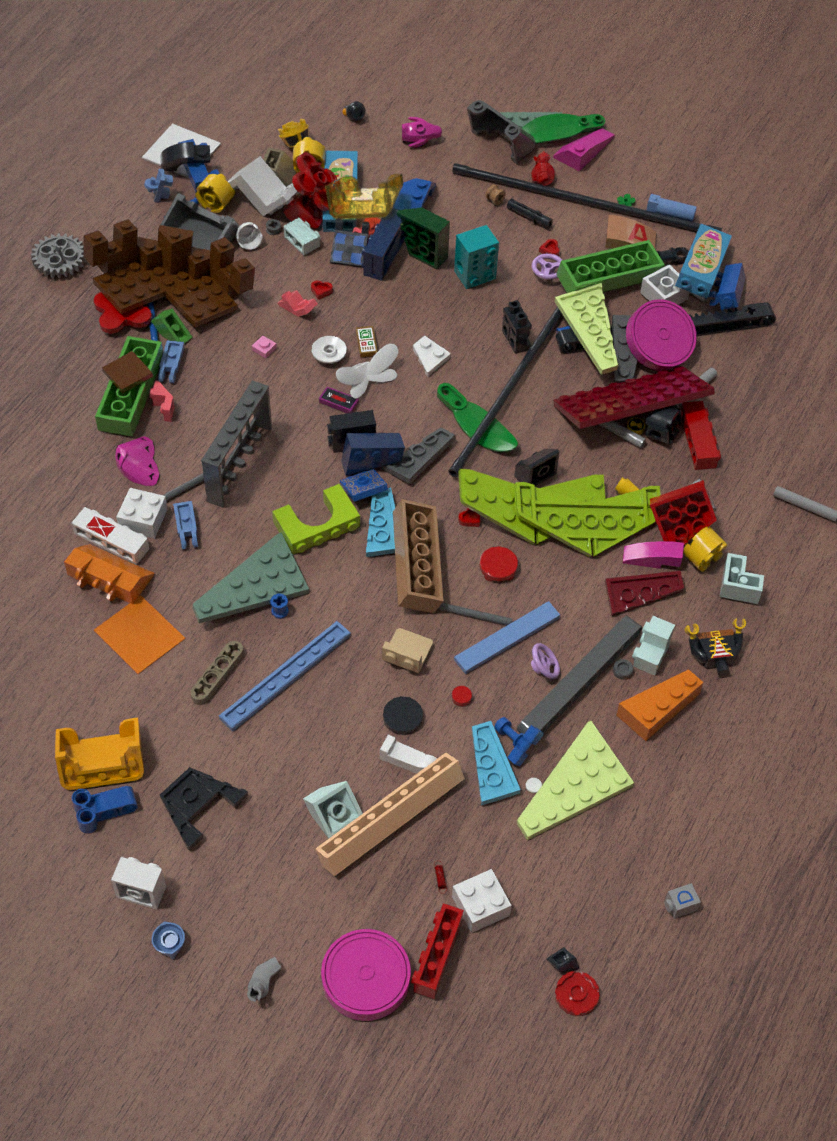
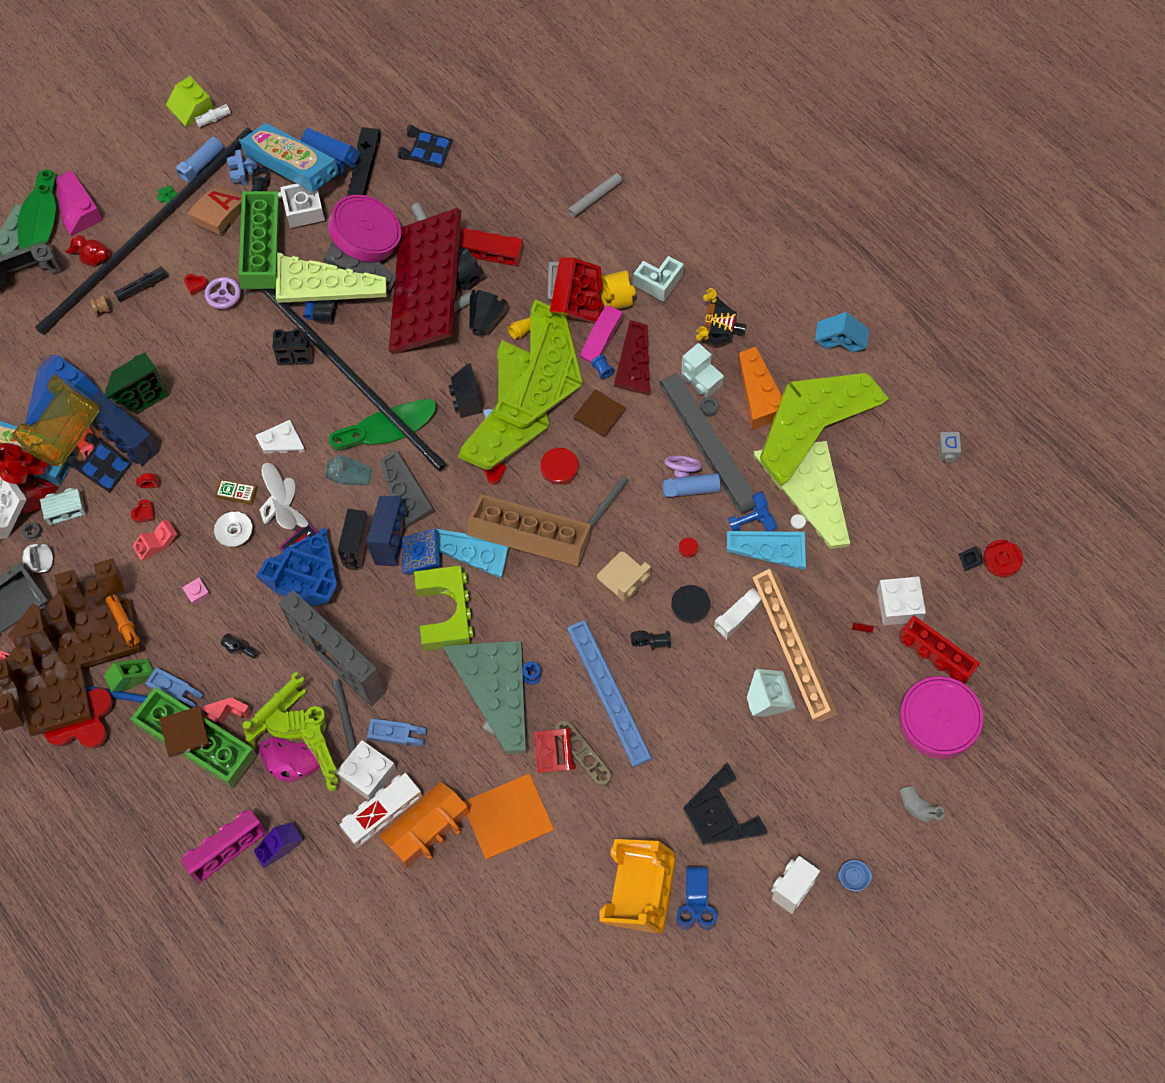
camera: 65 degrees left, 10 degrees up
teal piece [454,225,499,289] -> none
medium blue tile [454,601,560,674] -> none
none -> orange pin [106,594,139,646]
none -> red tile [136,473,160,488]
none -> lime slope [166,76,214,127]
none -> dark pink slope [181,809,268,884]
none -> white pin [195,104,231,128]
none -> black piece [221,633,258,659]
none -> medium blue hips [227,150,257,186]
none -> lime piece [243,672,338,792]
none -> dark purple slope [254,823,302,868]
none -> blue wedge [256,527,337,606]
none -> clear light blue slope [325,455,371,486]
none -> black flag [398,125,453,169]
none -> black cone [469,290,509,337]
none -> red plate [534,728,575,773]
none -> reddish brown tile [574,389,626,438]
none -> blue bush [591,355,614,380]
none -> black connector [630,630,671,651]
none -> medium blue piece [662,473,720,497]
none -> lime wing [760,373,889,486]
none -> dark azure brick [815,312,869,353]

